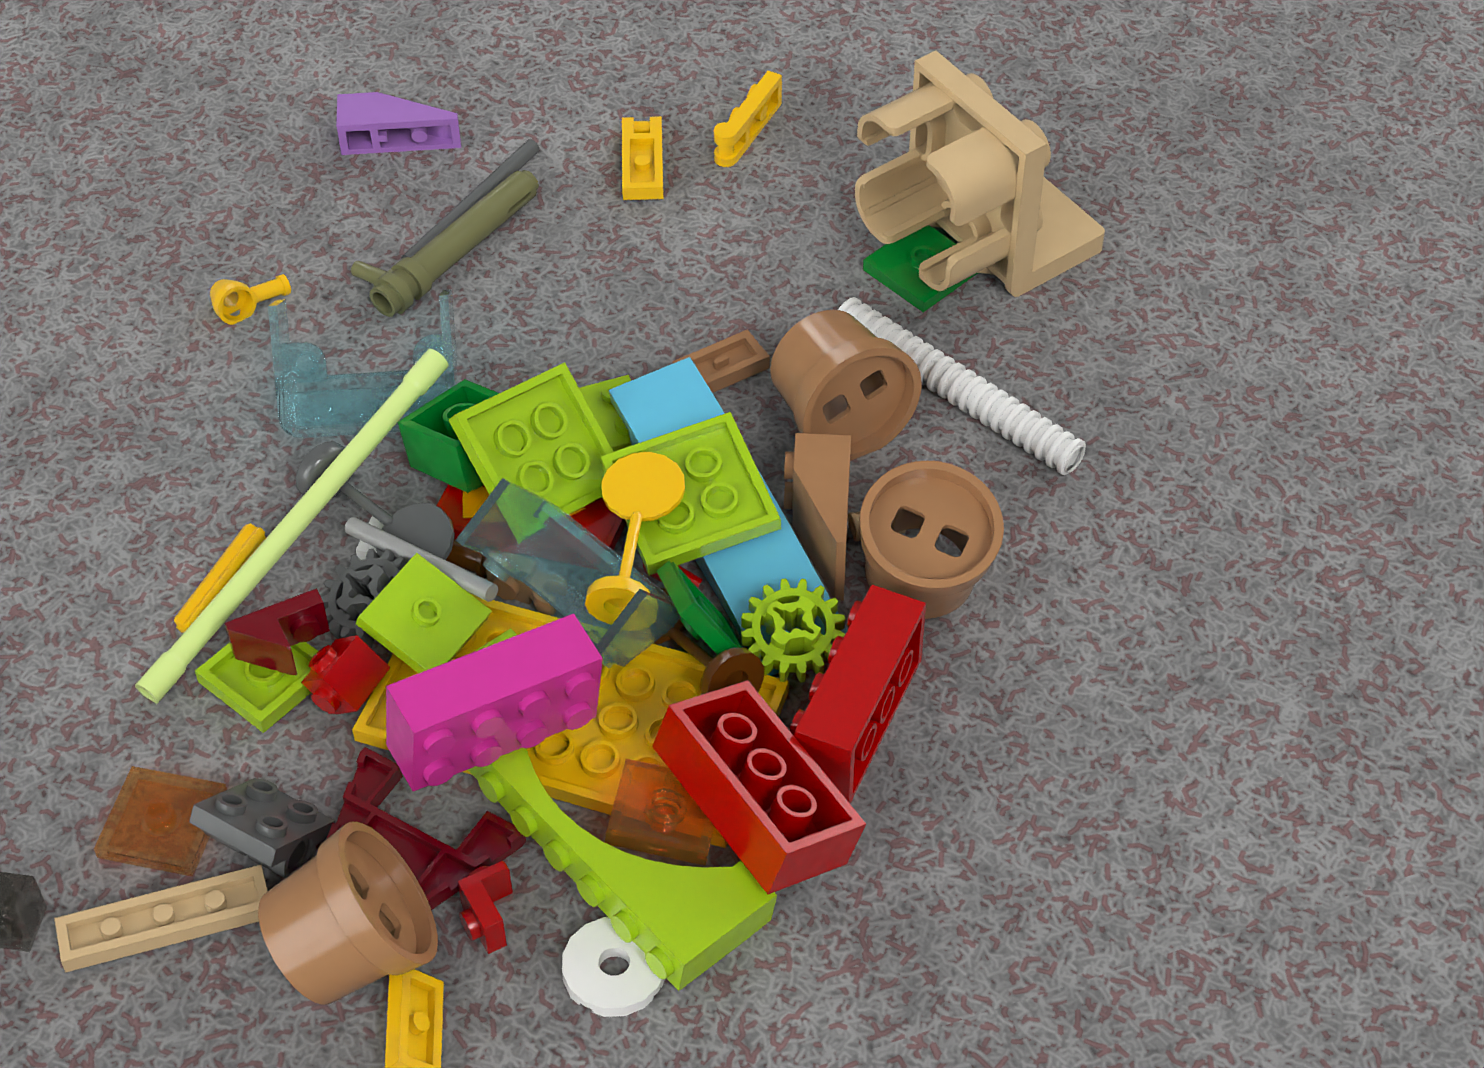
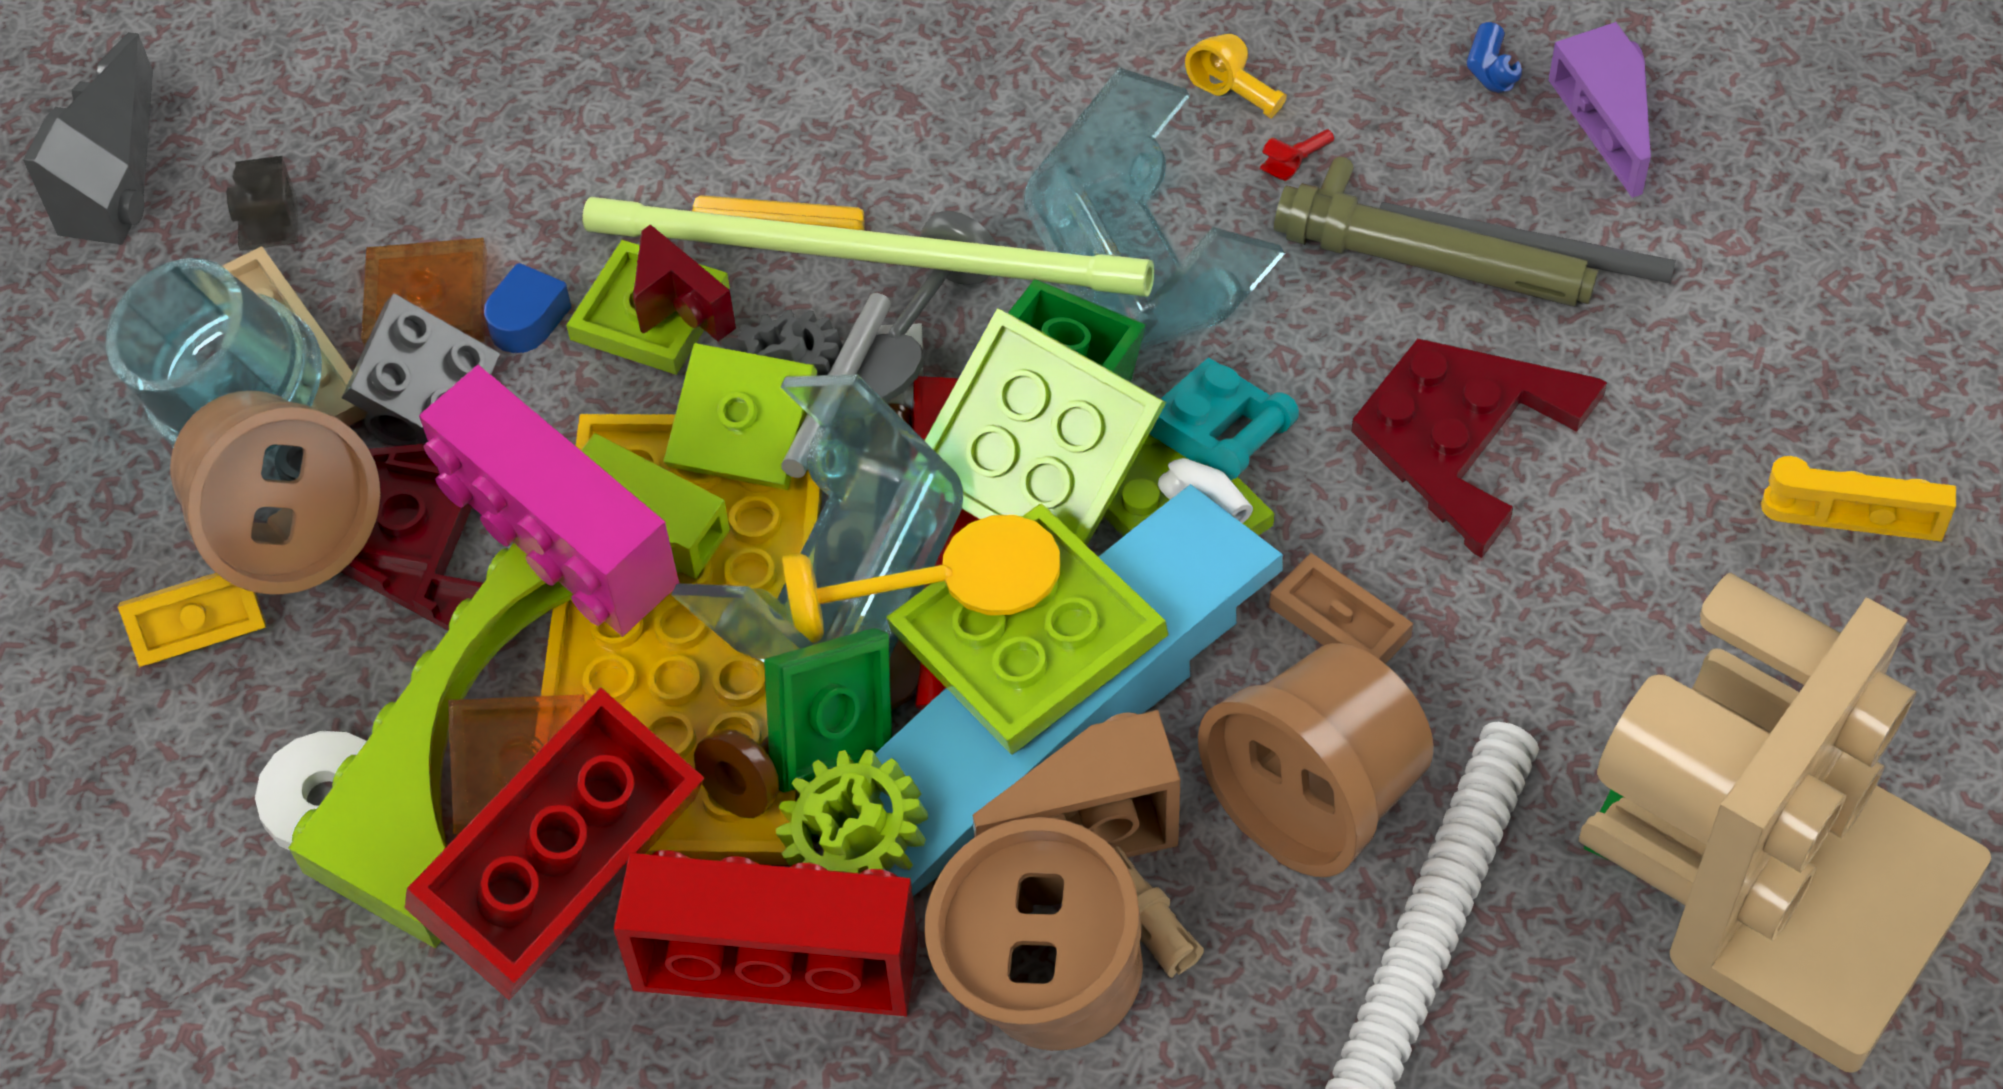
camera: 75 degrees right, 5 degrees up
red brick [301,635,391,715] -> none
red bracket [457,861,513,954] -> none
yellow plate [622,116,664,200] -> none
none -> clear light blue piece [106,258,322,454]
none -> blue piece [484,263,572,353]
none -> teal plate [1150,357,1299,480]
none -> white arm [1158,458,1253,523]
none -> red hand [1259,129,1334,181]
none -> dark red wing [1351,338,1607,558]
none -> blue arm [1467,22,1522,93]

